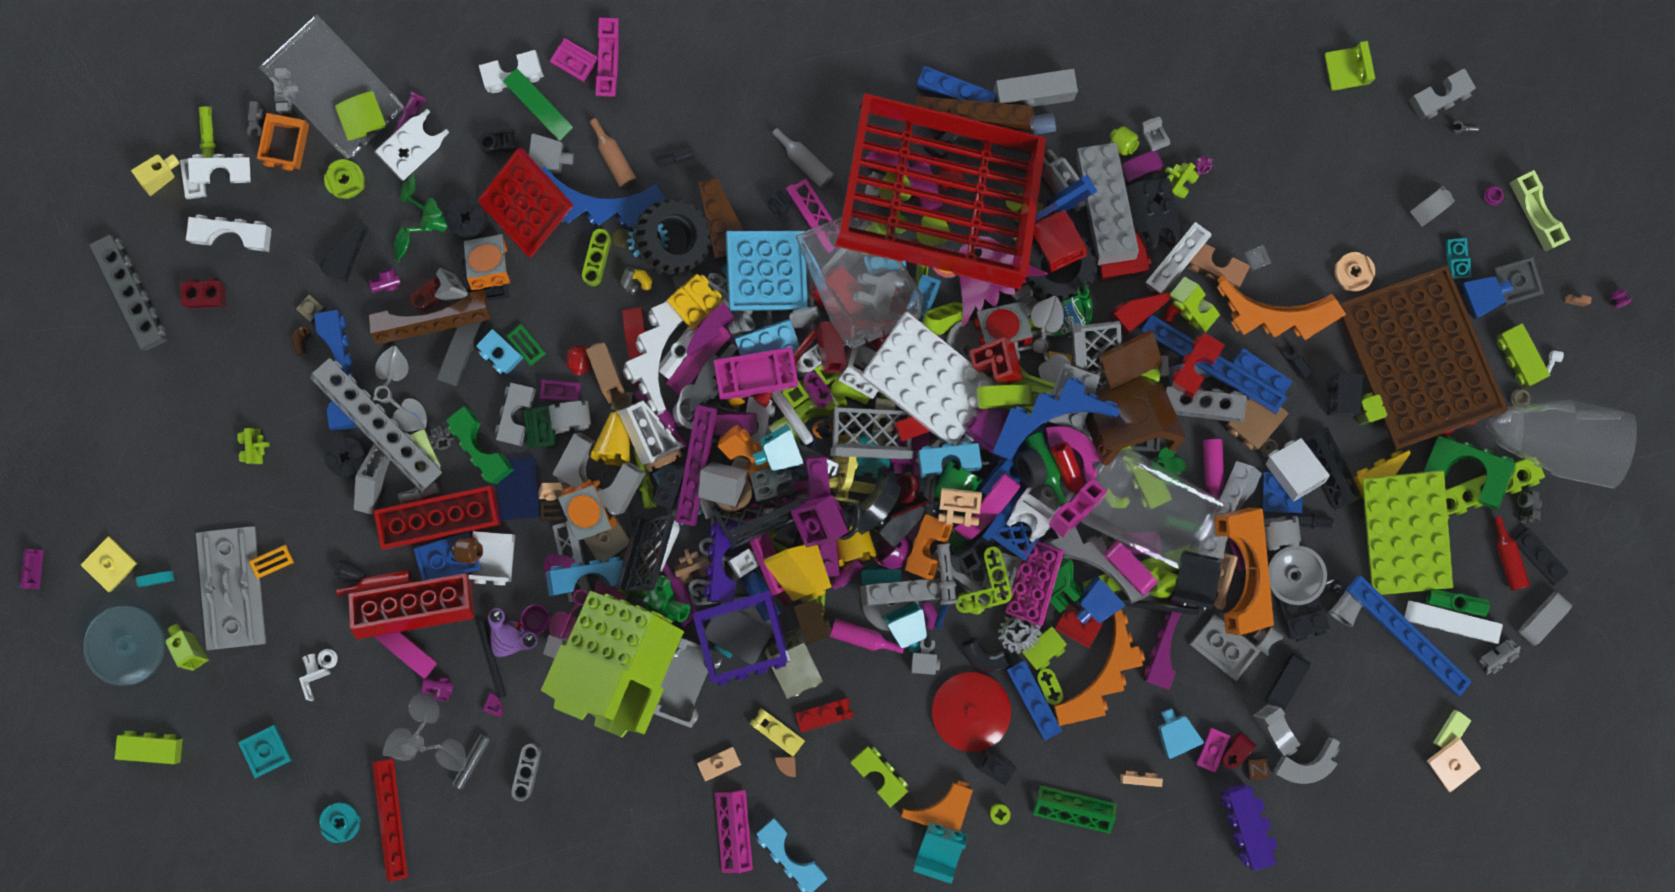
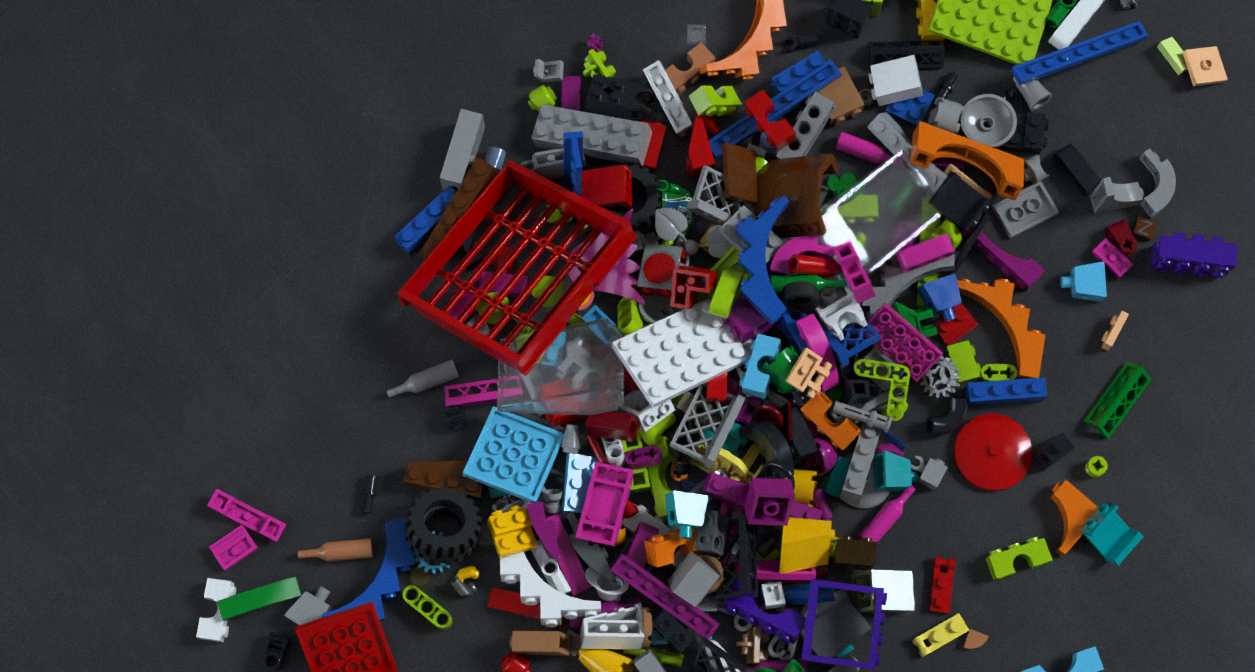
camera: 65 degrees left, 10 degrees down
white axle [771,391,813,445] -> none

